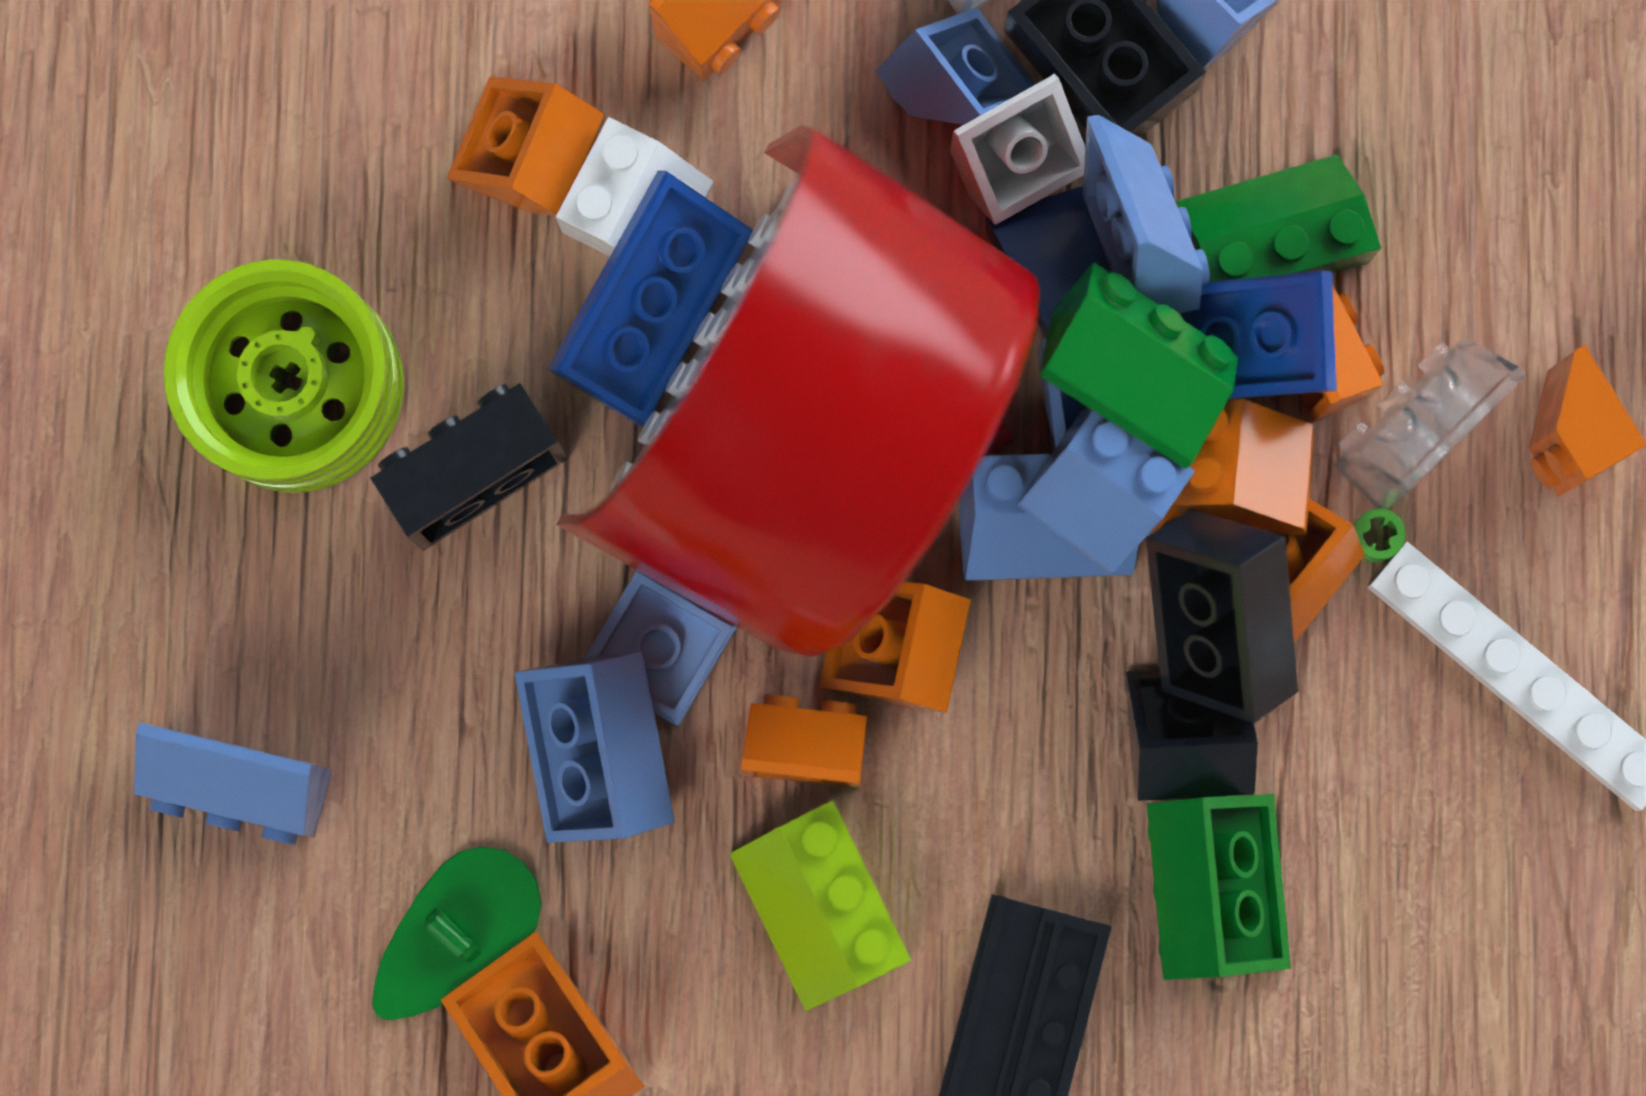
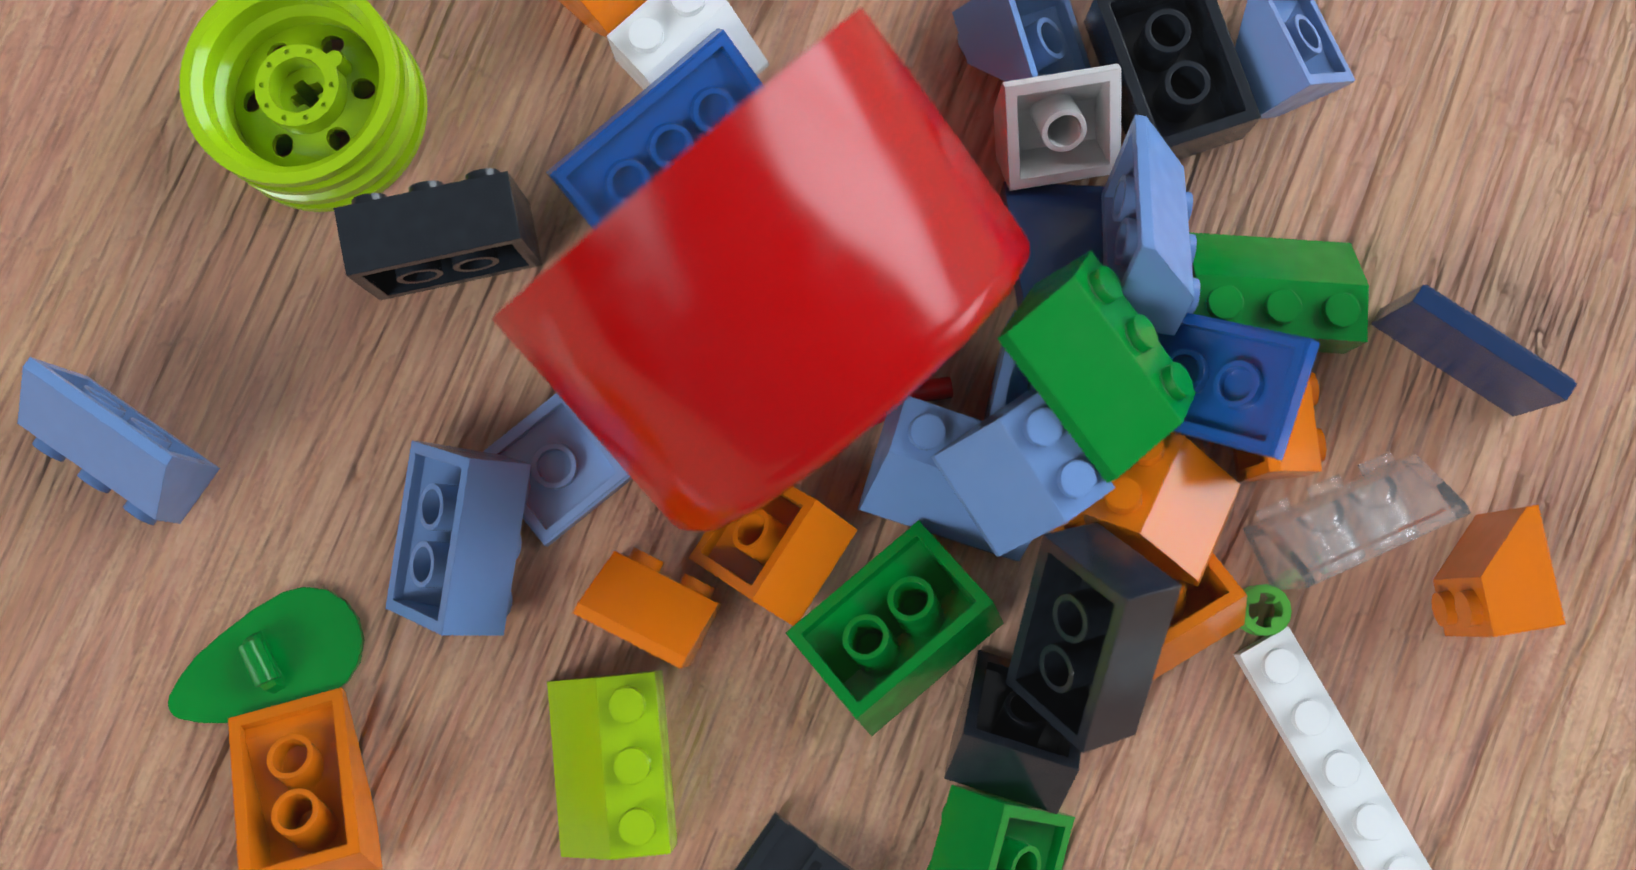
camera: 20 degrees right, 0 degrees up
none -> green slope [786,520,1004,736]
none -> dark blue tile [1371,284,1577,417]

